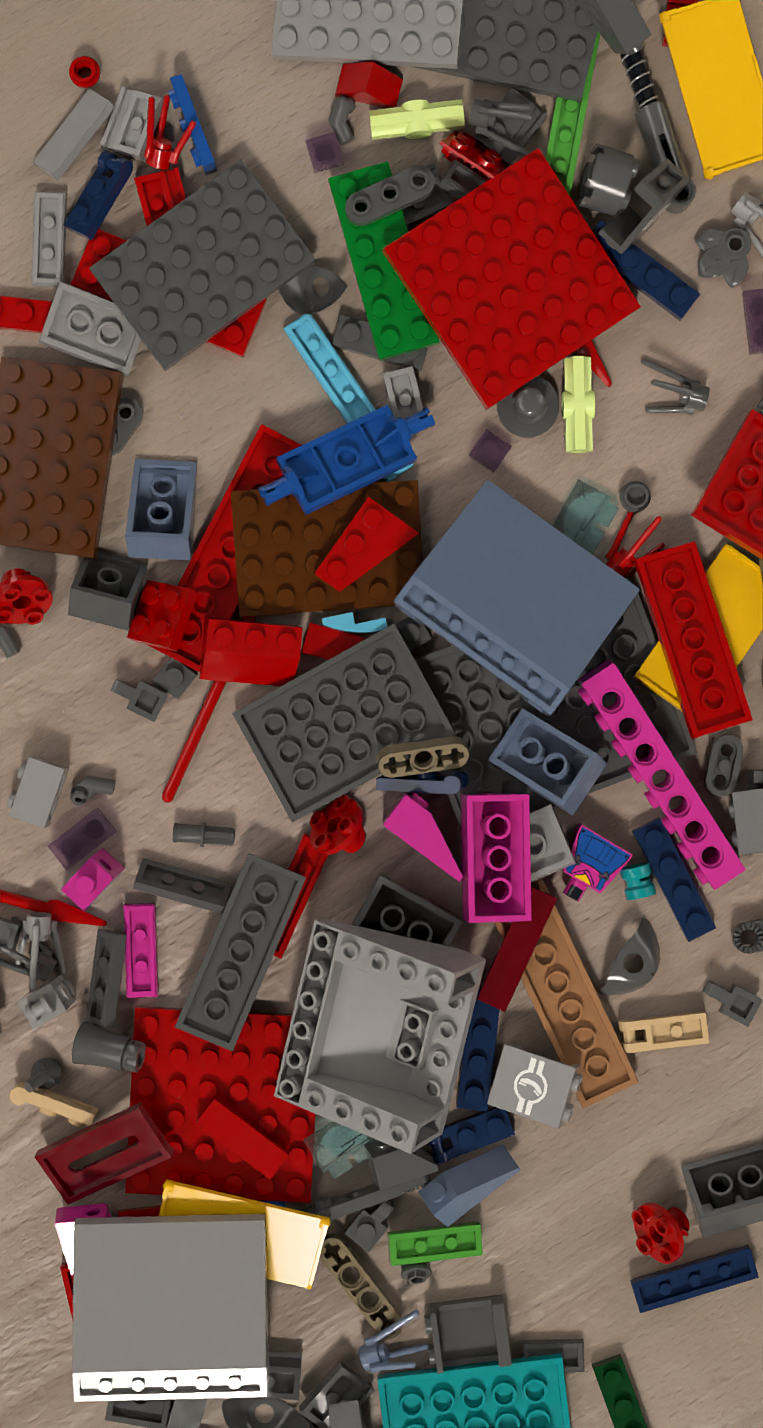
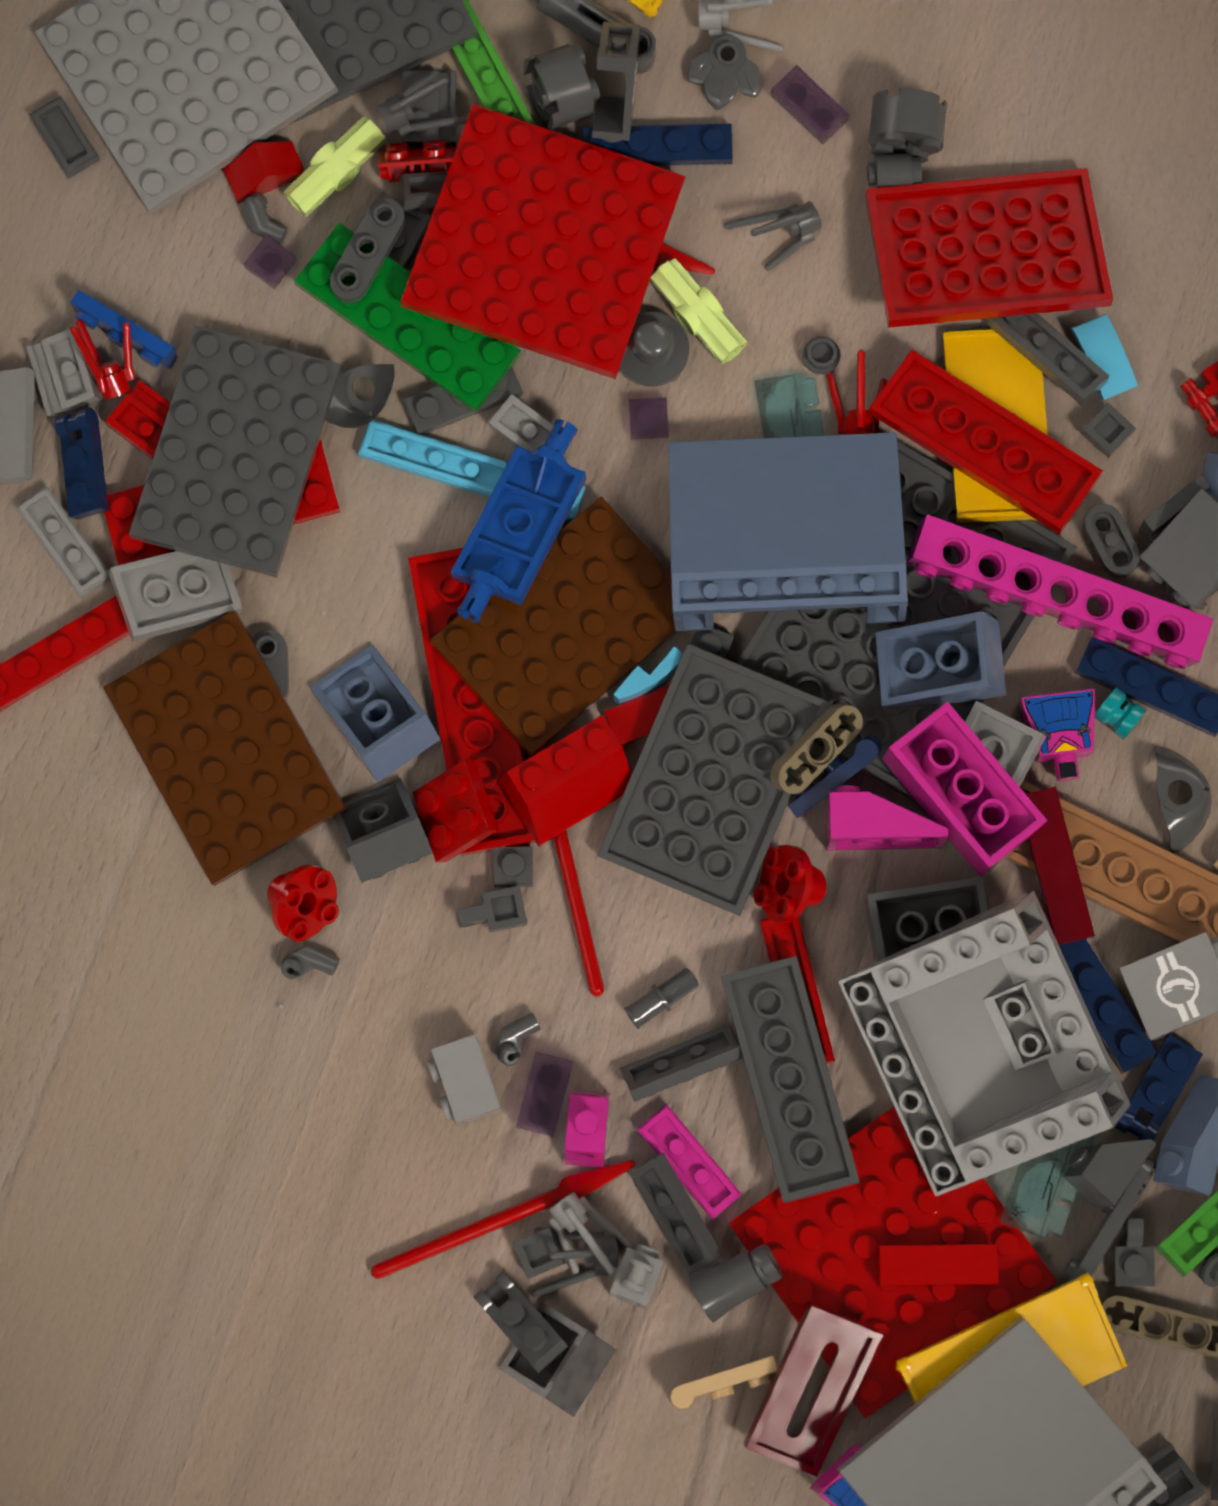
camera: 35 degrees left, 10 degrees down
dark grey plate [23,1058,62,1093] -> none
red wing [314,497,419,592] -> none

